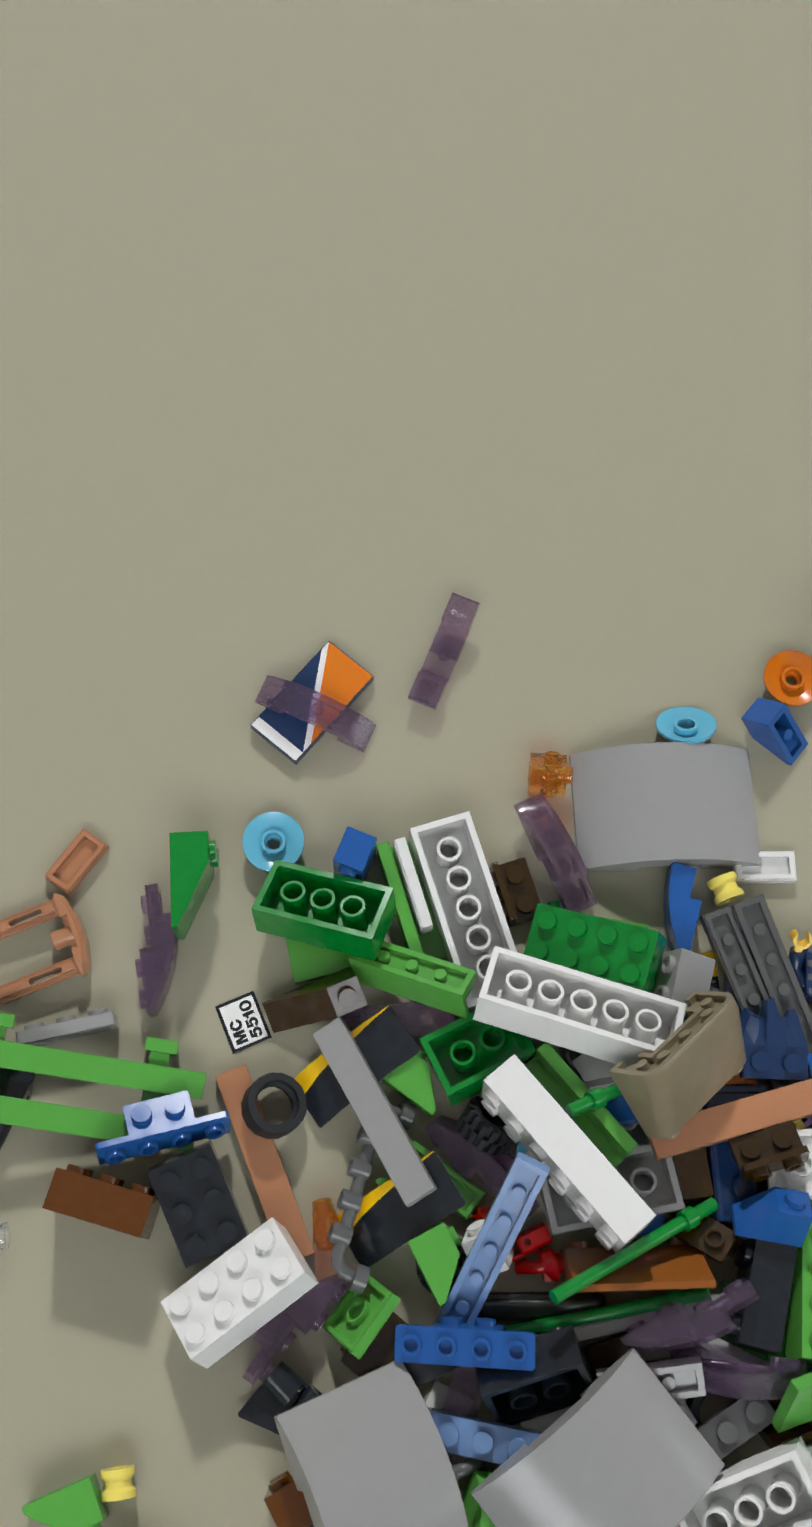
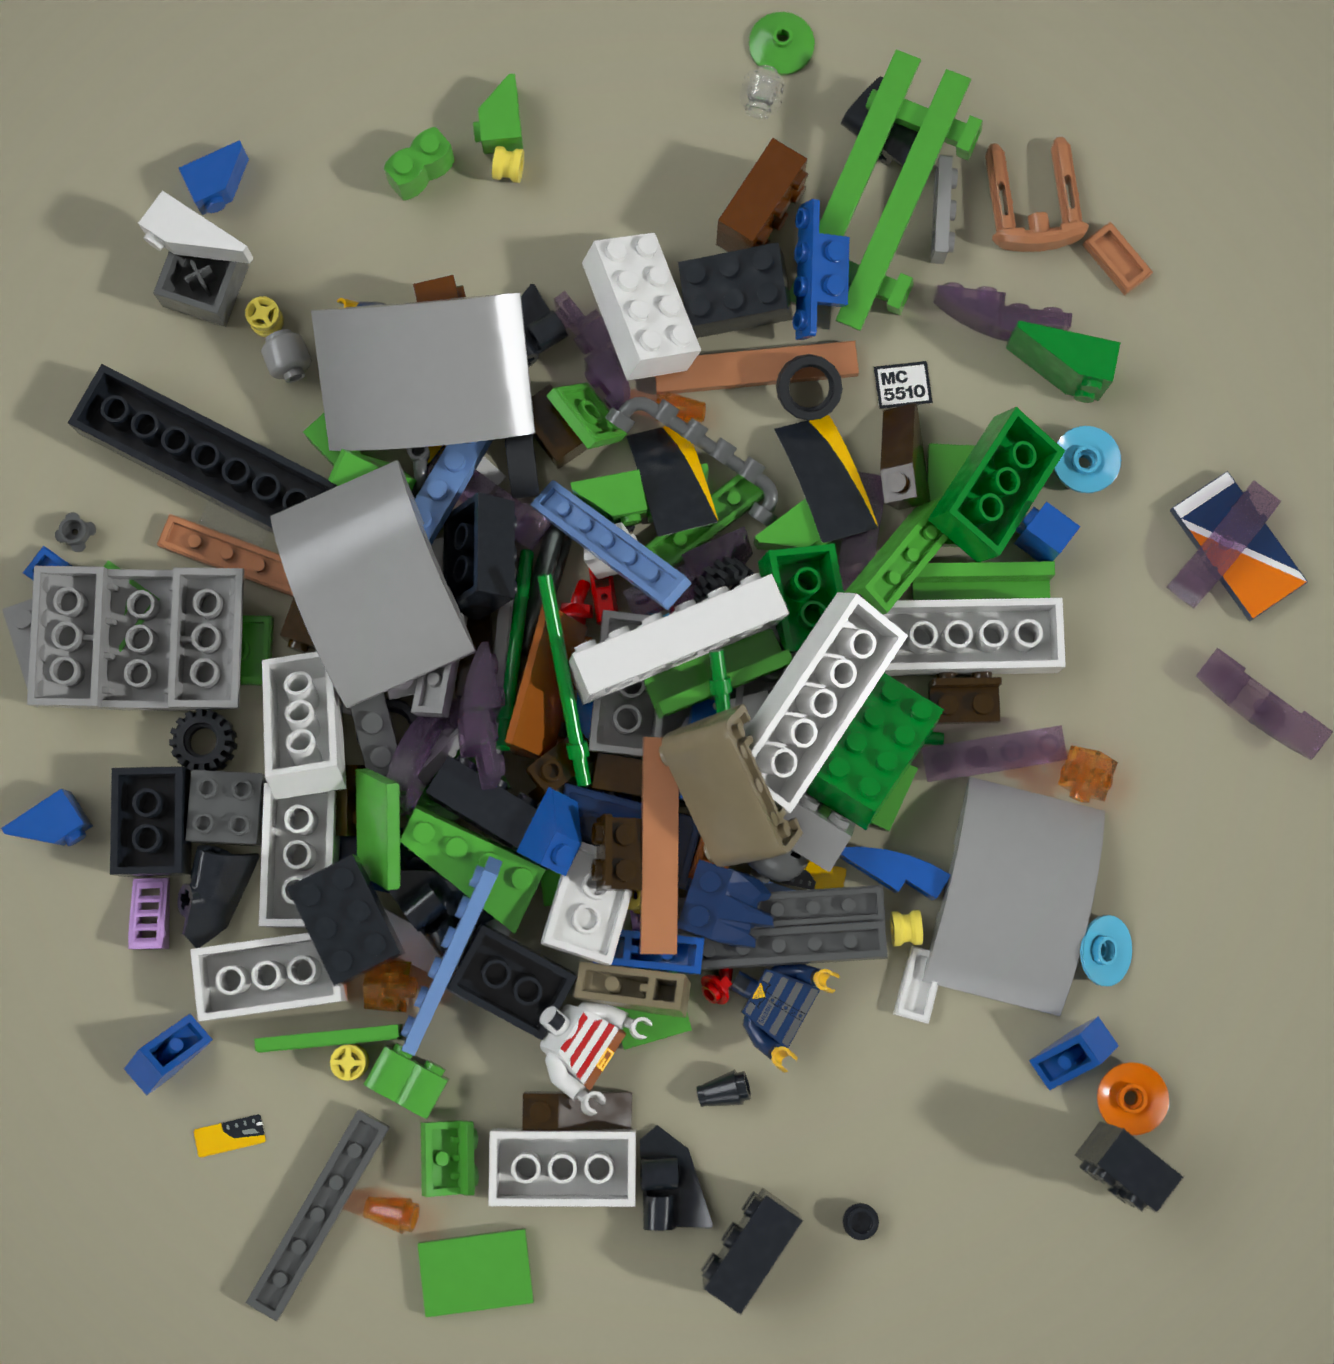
camera: 110 degrees right, 10 degrees up
light grey tile [313,1017,437,1207] -> none
white tile [393,837,433,934] -> none
blue bracket [394,1316,536,1371] -> none

